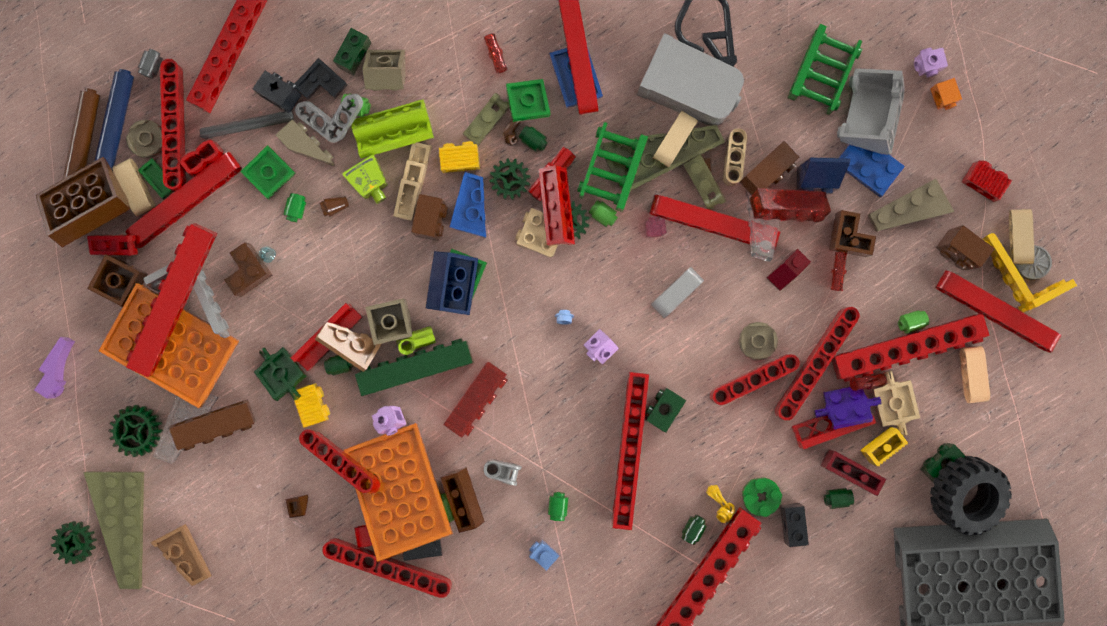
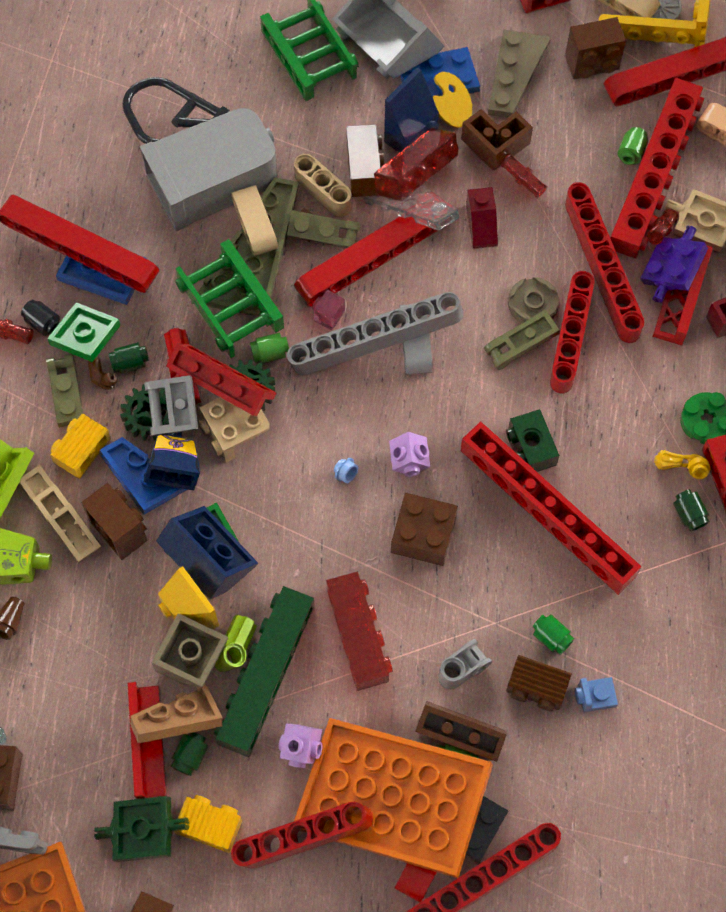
camera: 50 degrees left, 20 degrees down
none -> black brick [21,299,60,336]
none -> light grey plate [144,376,199,436]
none -> dark blue torso [144,432,200,491]
none -> yellow slope [158,566,219,629]
none -> light grey beam [287,292,464,375]
none -> reddish brown brick [391,492,458,566]
none -> yellow piece [433,72,472,128]
none -> olive plate [484,310,560,370]
none -> reddish brown brick [506,655,572,711]

